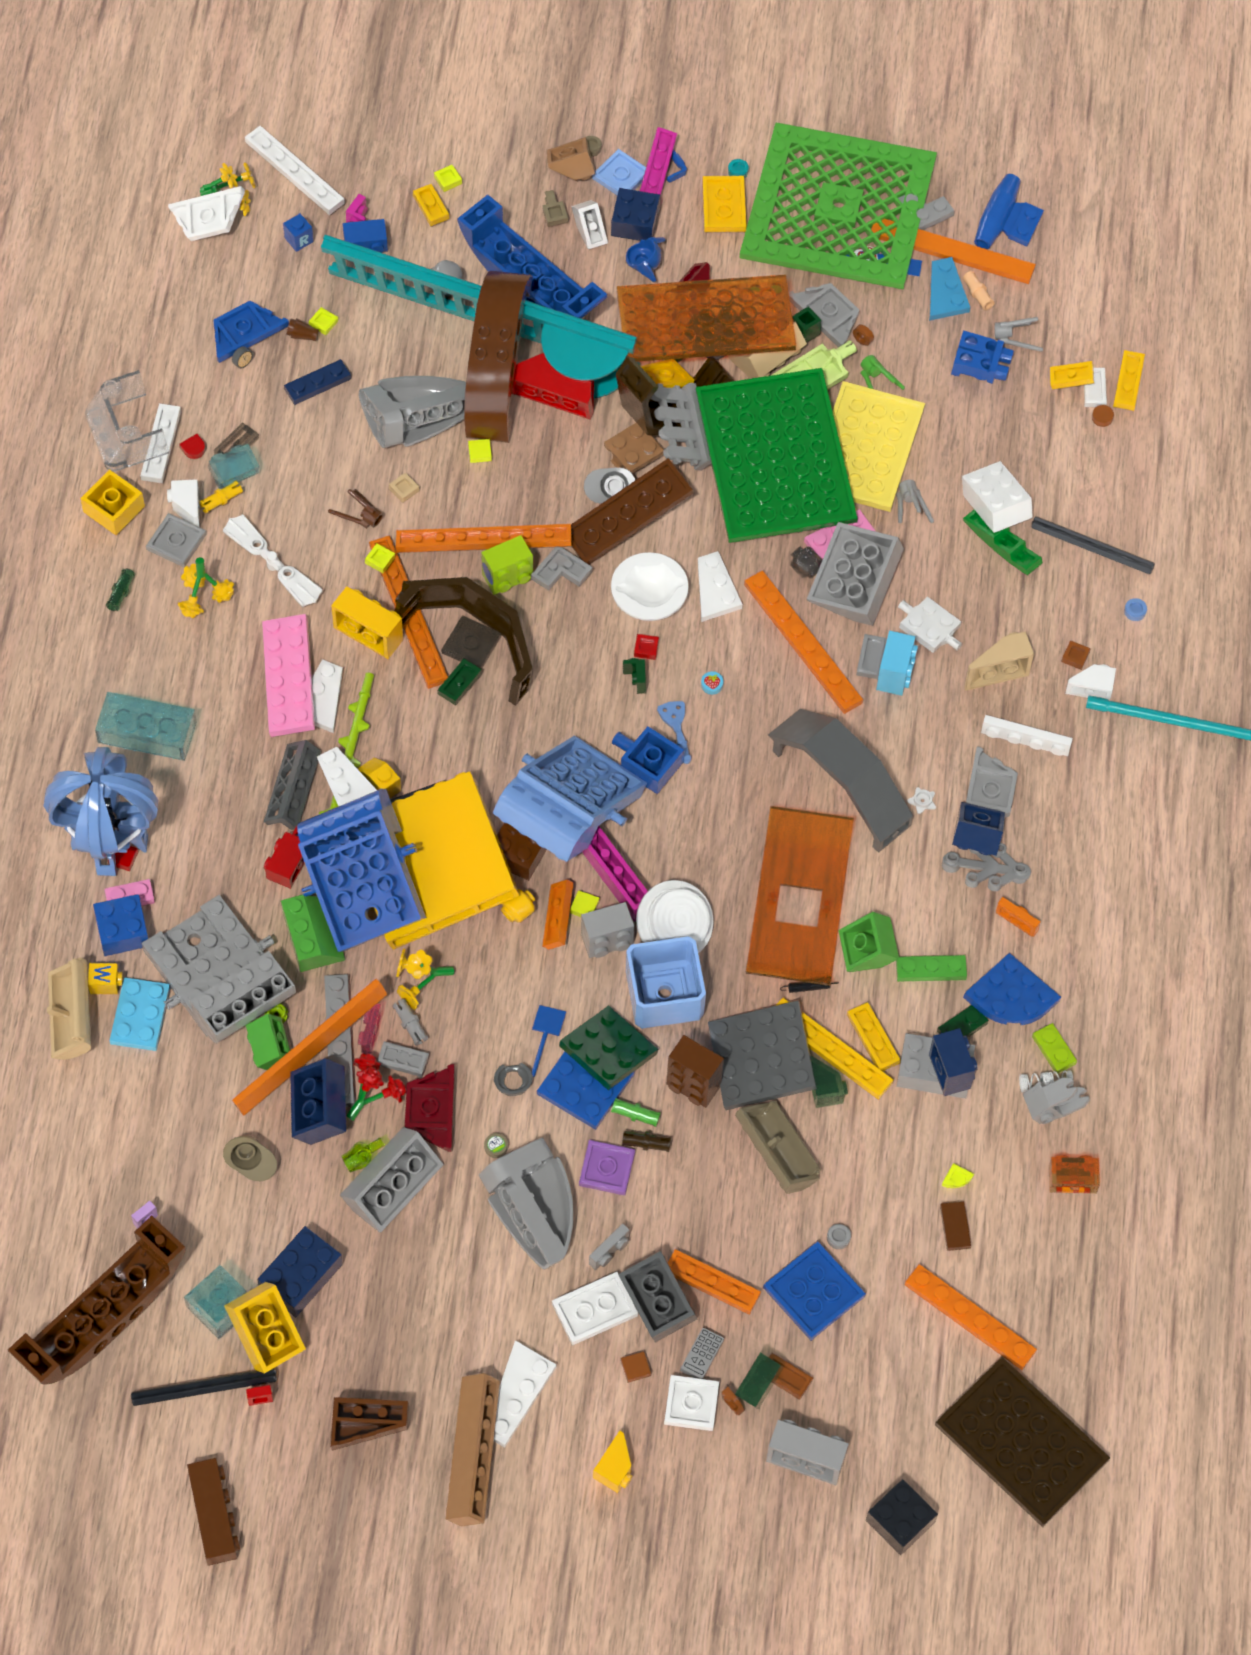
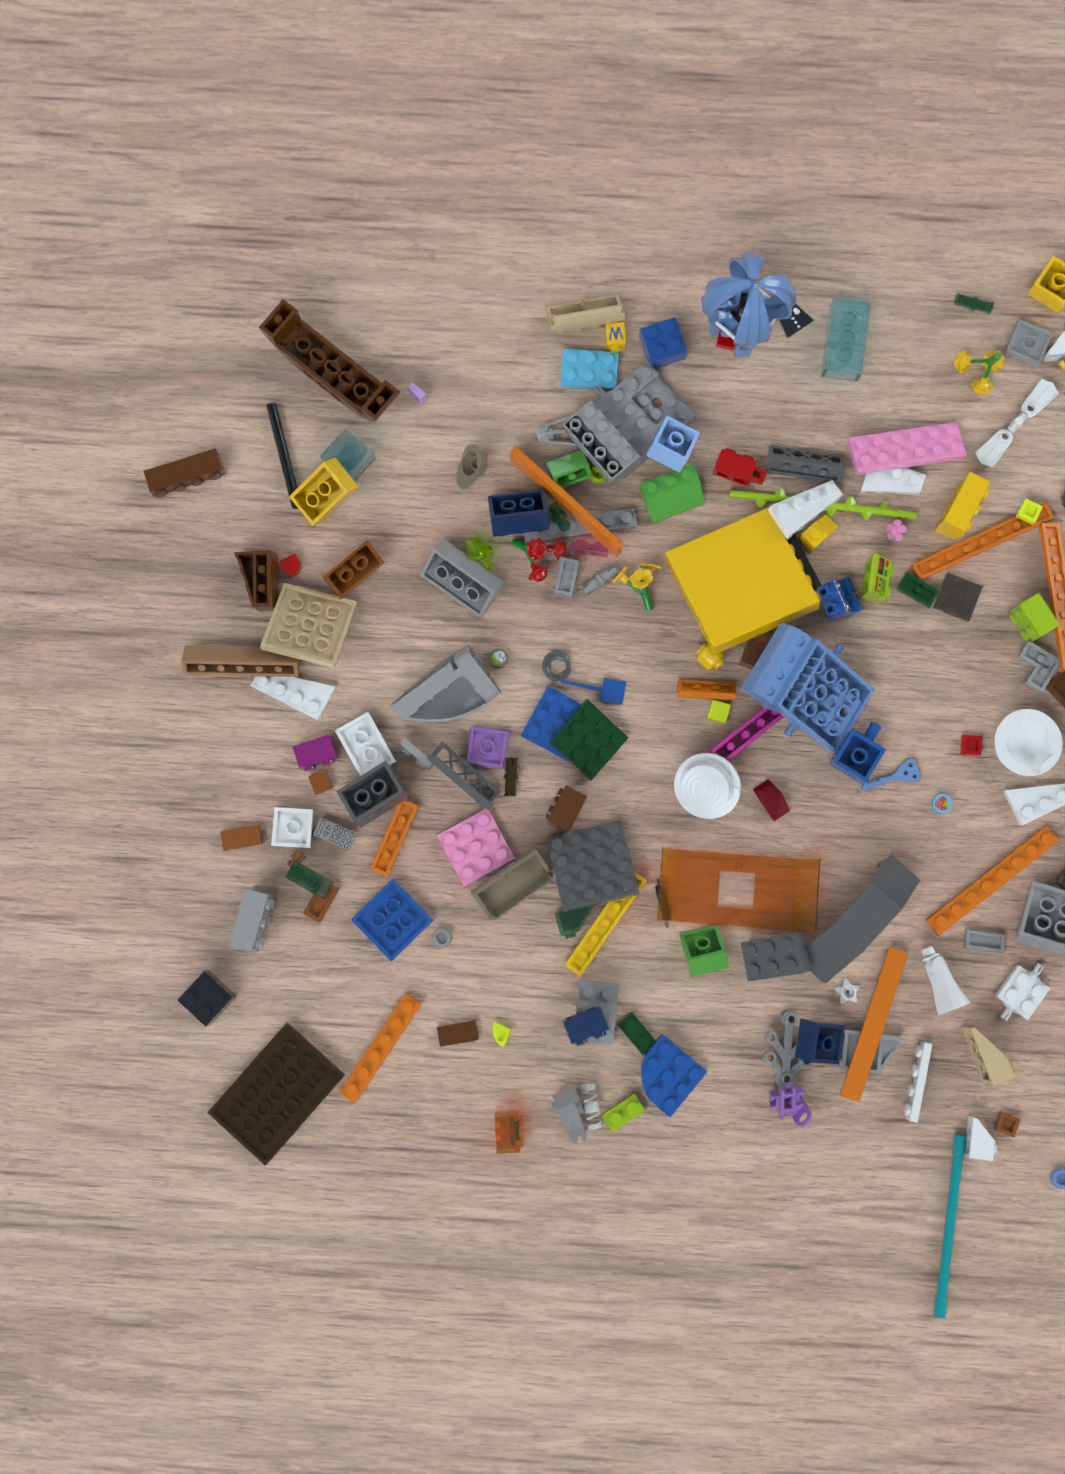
camera: 90 degrees right, 20 degrees up
bright pink plate [105,879,155,906] -> none
red tile [246,1385,273,1406] -> none
dark blue brick [257,1226,343,1318] -> none
blue piece [297,789,426,952] -> none
dark brown panel [394,577,533,706] -> none
dark red wing [405,1064,455,1152] -> none
light grey brick [581,902,634,958] -> none
yellow slope [593,1430,633,1493] -> none
bright green pin [611,1098,661,1127] -> none
dark green bracket [623,658,646,694] -> none
light blue plate [625,936,706,1029] -> none
yellow plate [847,1002,900,1071] -> none
medium azure brick [876,630,918,696] -> none
bright green plate [896,955,967,982] -> none
orange plate [996,897,1041,937] -> none
none -> dark orange tile [220,825,263,851]
none -> tan plate [260,583,357,668]
none -> red tile [278,553,301,576]
none -> magenta brick [293,735,338,772]
none -> dark orange slope [321,538,384,599]
none -> dark grey fence [428,742,500,810]
none -> bright pink plate [437,809,515,887]
none -> light grey plant [537,414,577,446]
none -> clear green pin [549,502,571,532]
none -> light blue brick [646,415,700,473]
none -> dark grey brick [741,932,811,982]
none -> dark red slope [753,779,790,821]
none -> medium lavender piece [769,1084,812,1127]
none -> blue hips [817,576,864,620]
none -> orange tile [839,947,908,1103]
none -> lime slope [860,554,894,602]
none -> bright pink plant [886,520,907,541]
none -> white piece [921,946,971,1016]

